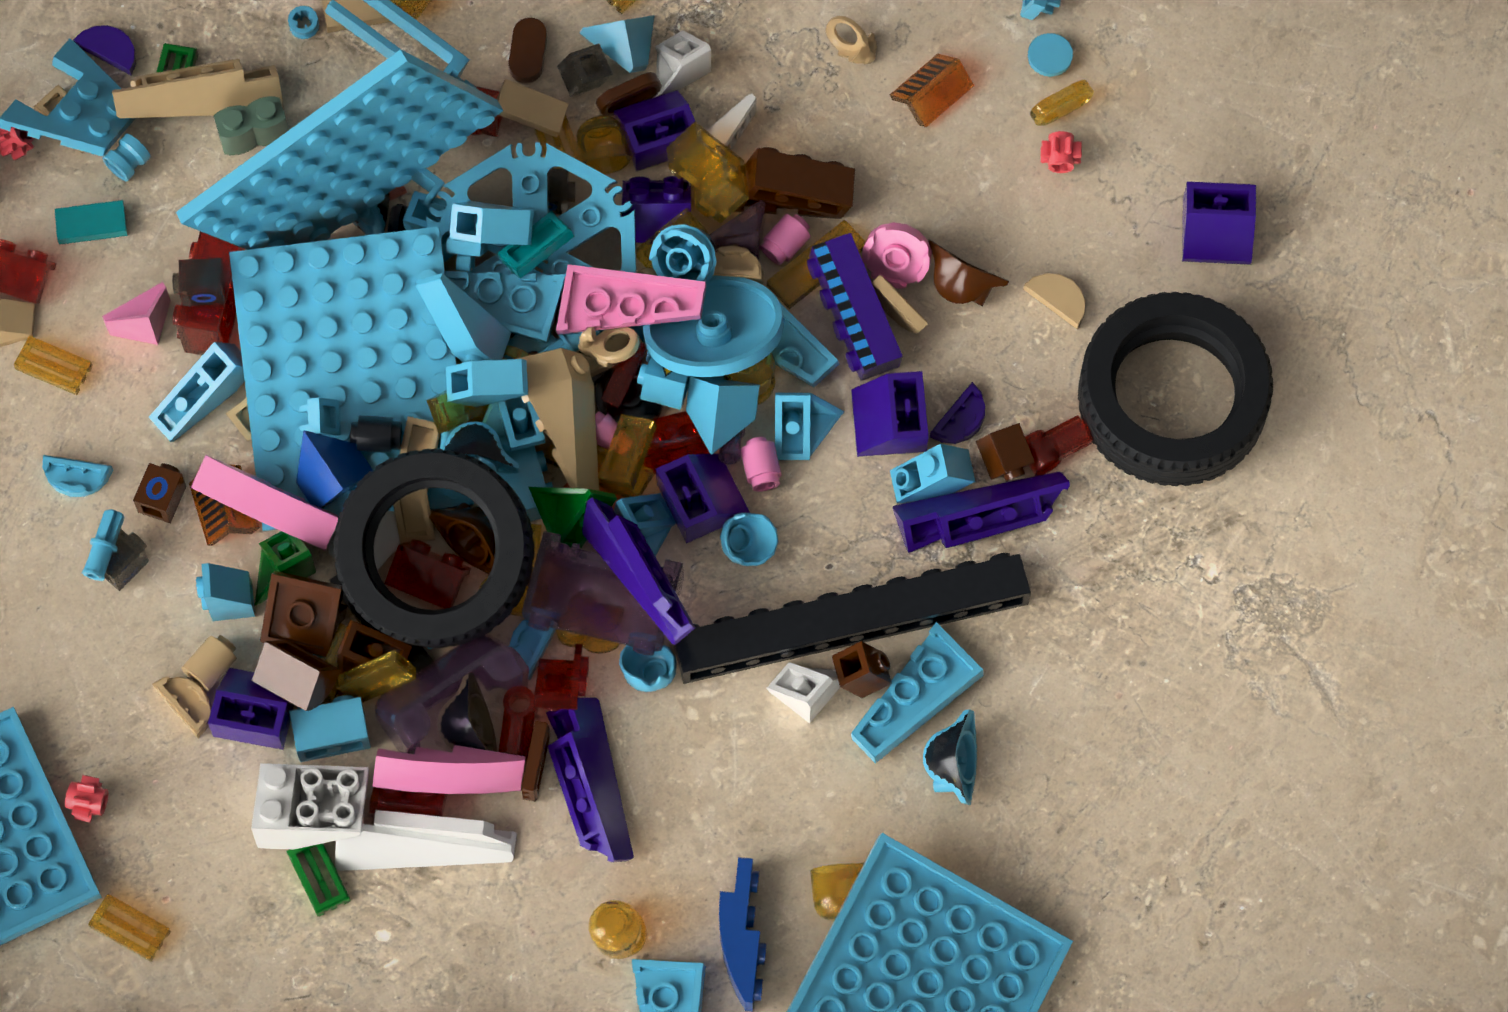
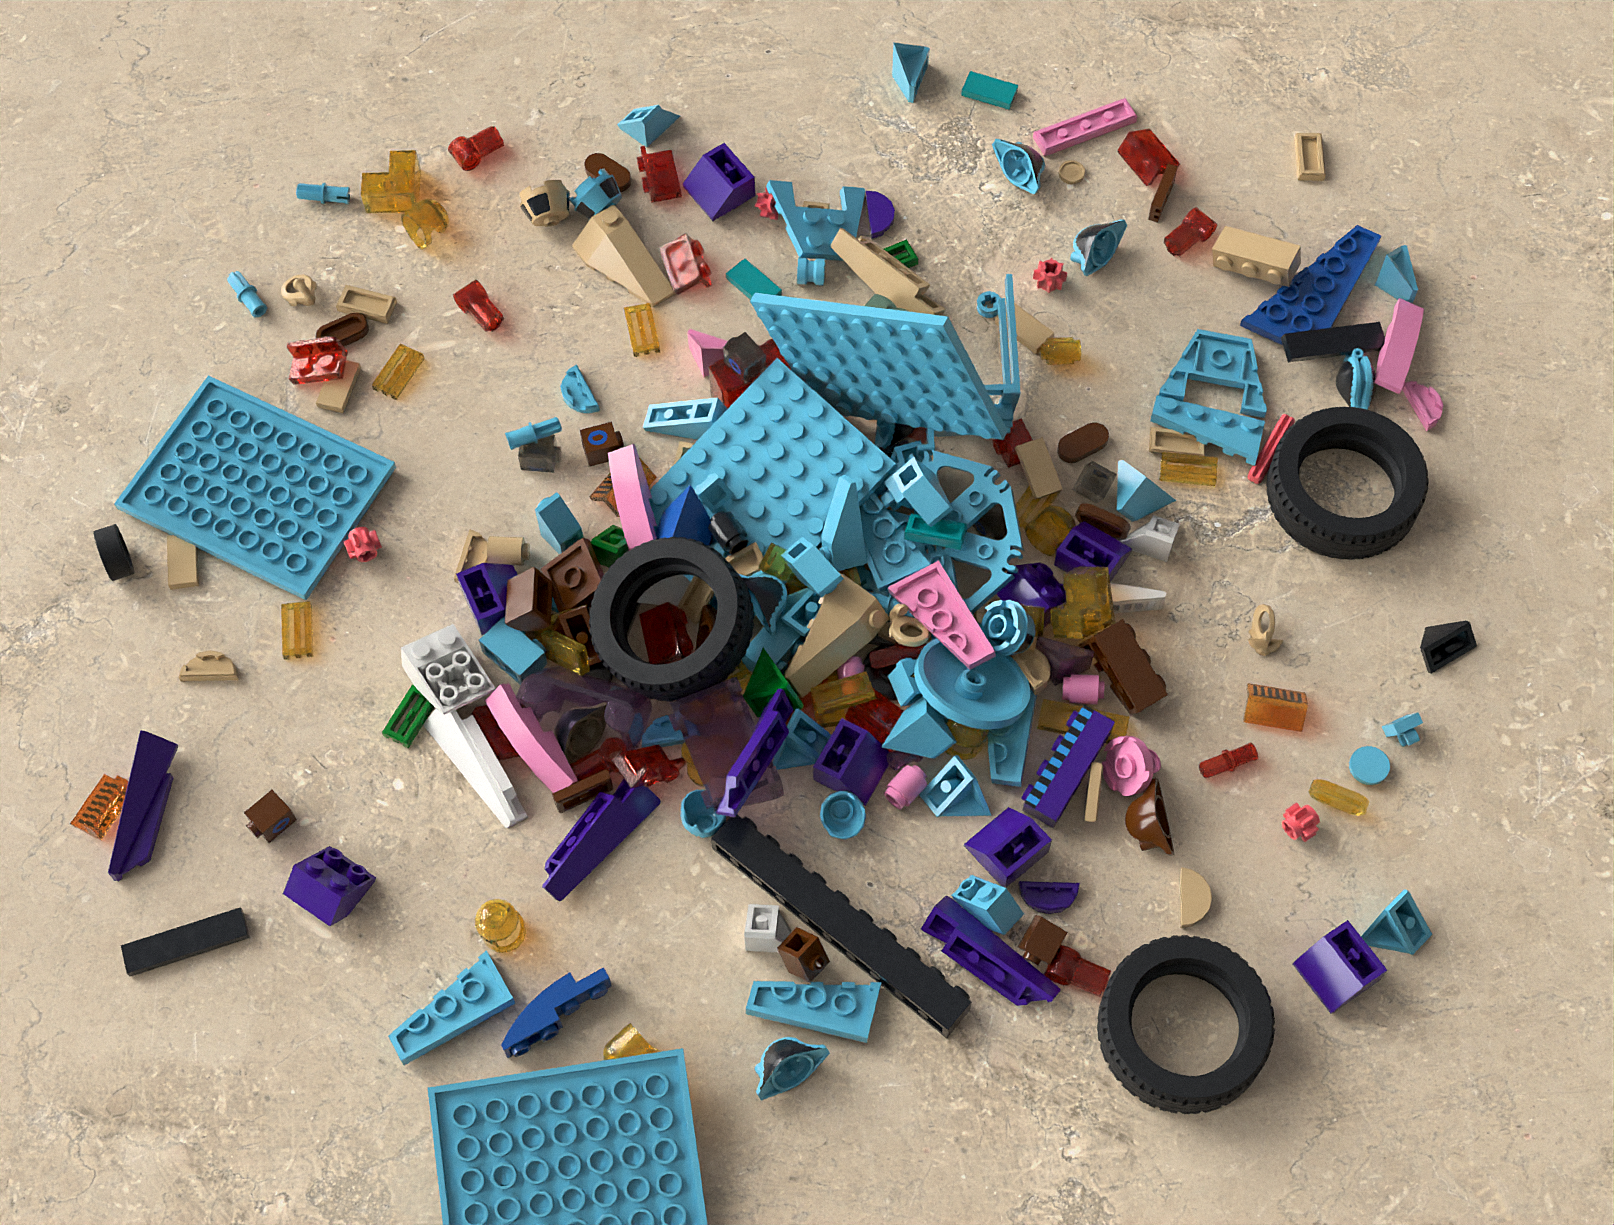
camera: 55 degrees right, 5 degrees down
none -> clear red axle [1199,742,1258,778]
none -> medium azure slope [1361,889,1432,955]

